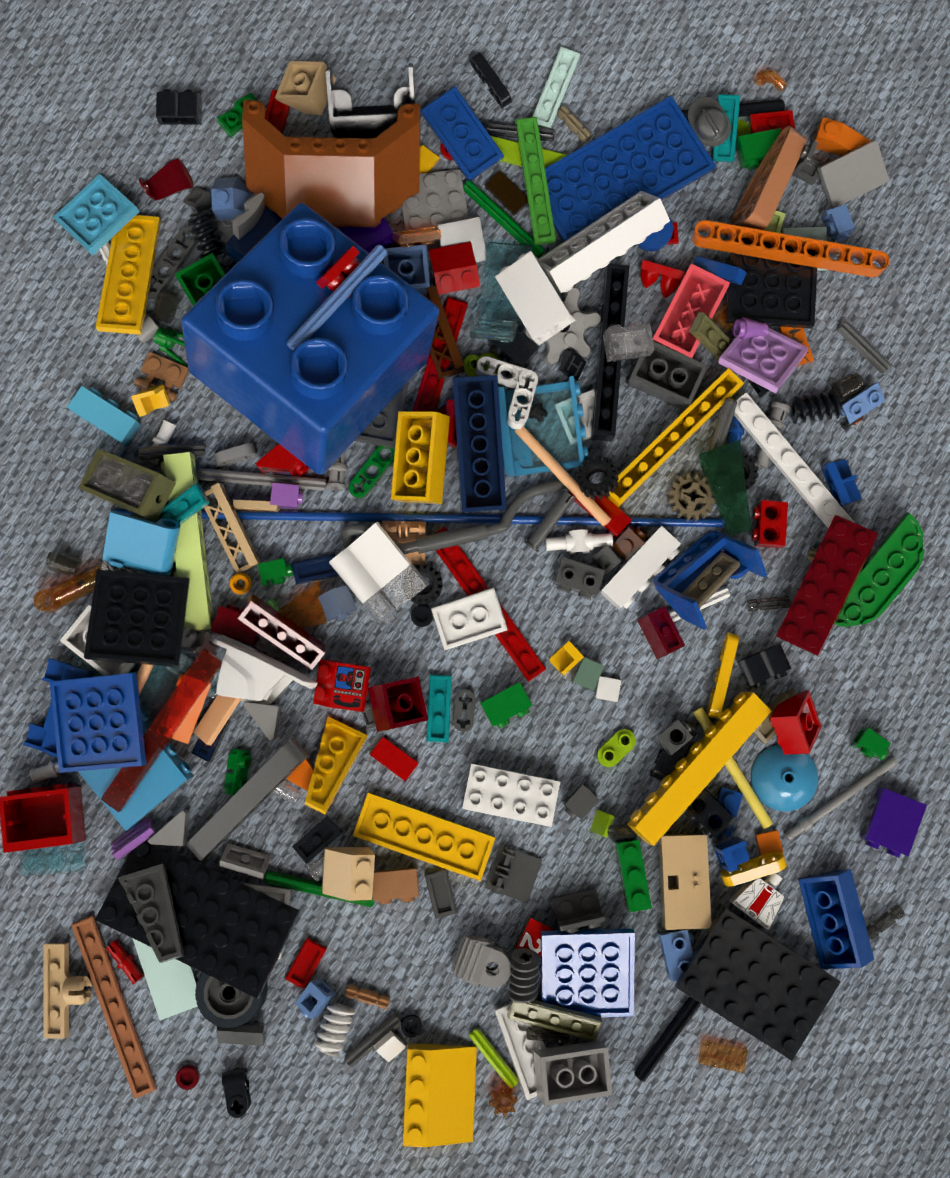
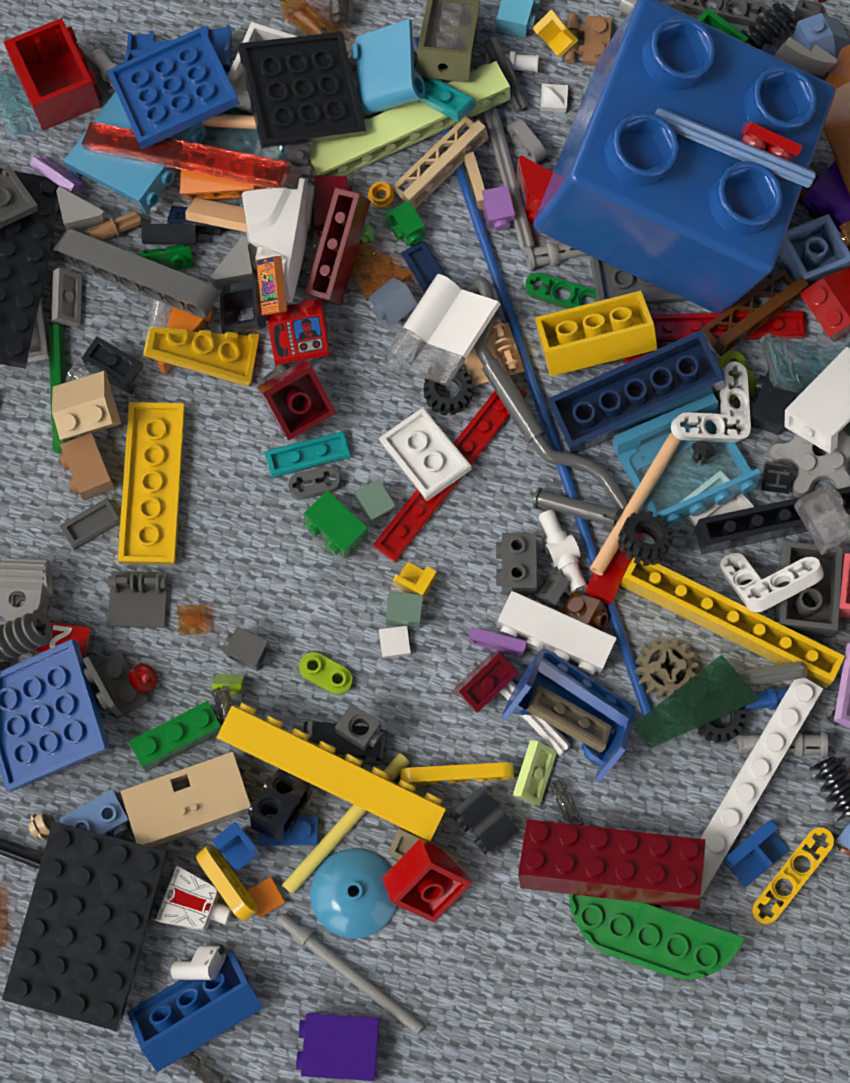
camera: 75 degrees right, 10 degrees down
red tile [370,737,419,781] -> none
black tile [411,605,433,627] -> none
white brick [462,763,560,827] -> none
red brick [751,500,788,549] -> none
green brick [850,727,891,760] -> none
none -> tan plate [28,812,52,840]
none -> medium nougat axle [88,211,142,241]
none -> red tile [128,663,158,693]
none -> black slope [141,224,199,245]
none -> white piece [171,944,226,980]
none -> clear orange plate [177,604,208,636]
none -> black tile [220,279,269,334]
none -> tile [256,256,287,315]
none -> sand green panel [355,479,395,527]
none -> medium lavender tile [468,627,527,657]
none -> yellowish green plate [513,740,557,806]
none -> white tile [540,84,568,112]
none -> white beam [720,553,824,612]
none -> yellow beam [752,827,834,925]

